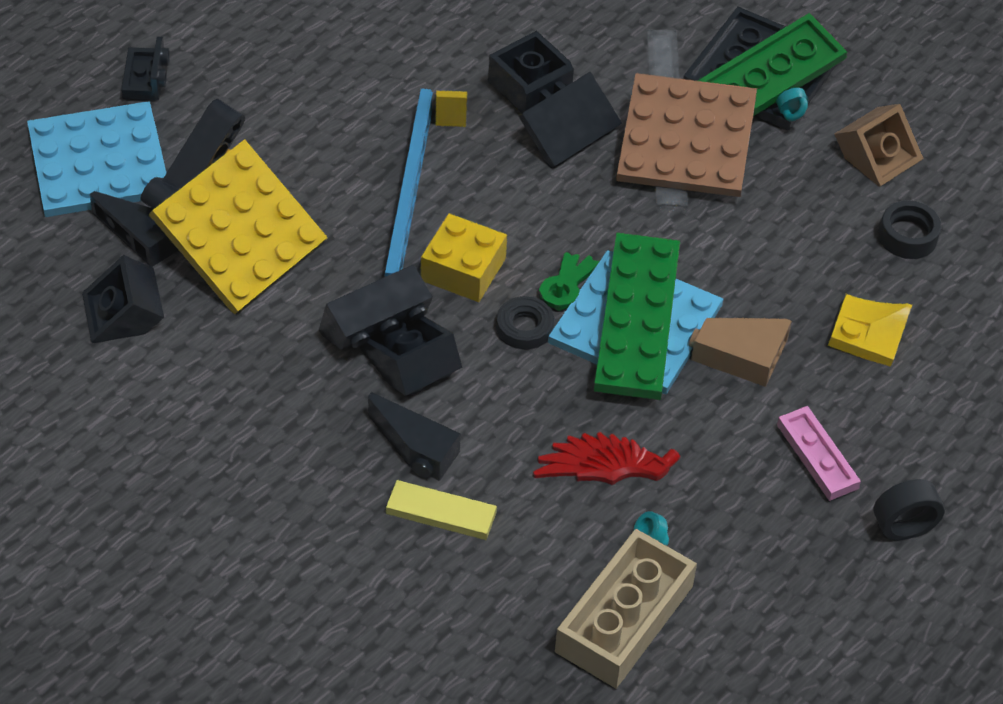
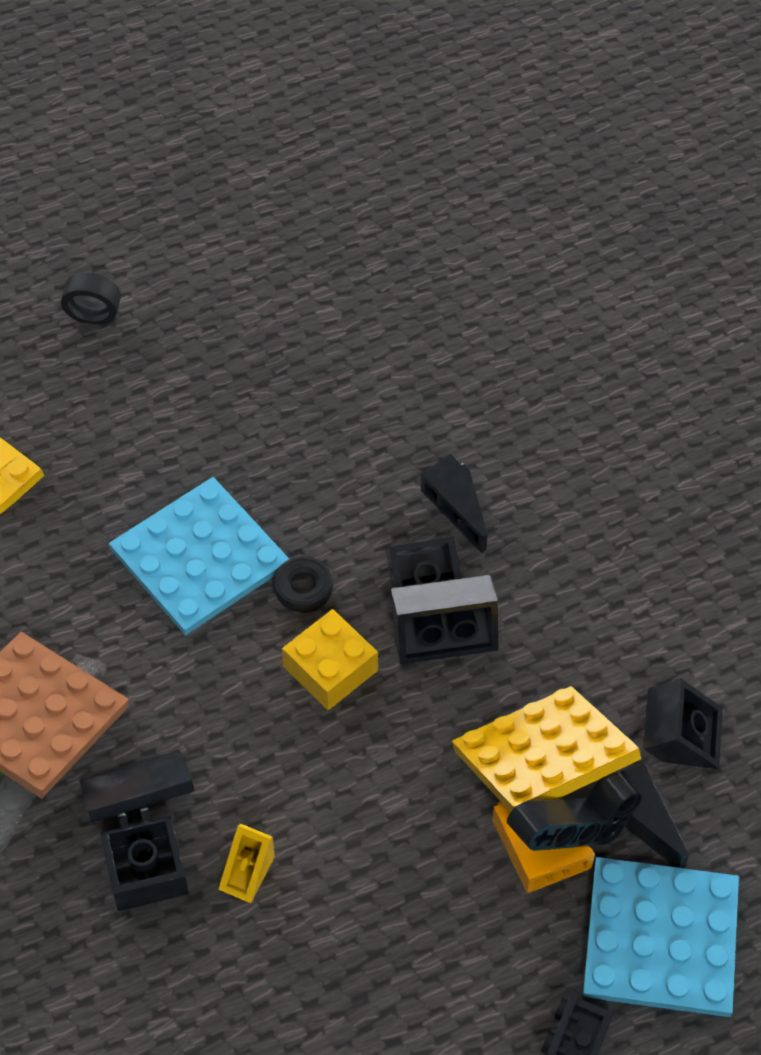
camera: 155 degrees left, 5 degrees up
dark azure tile [385,88,433,277] -> none
light yellow tile [386,480,497,540] -> none
red animal [533,432,680,485] -> none
green piece [539,252,599,311] -> none
tan brick [555,529,697,689] -> none
green plate [594,232,680,400] -> none
teal tile [634,511,669,546] -> none
medium nougat slope [689,318,792,387] -> none
bright pink plate [777,406,861,501] -> none

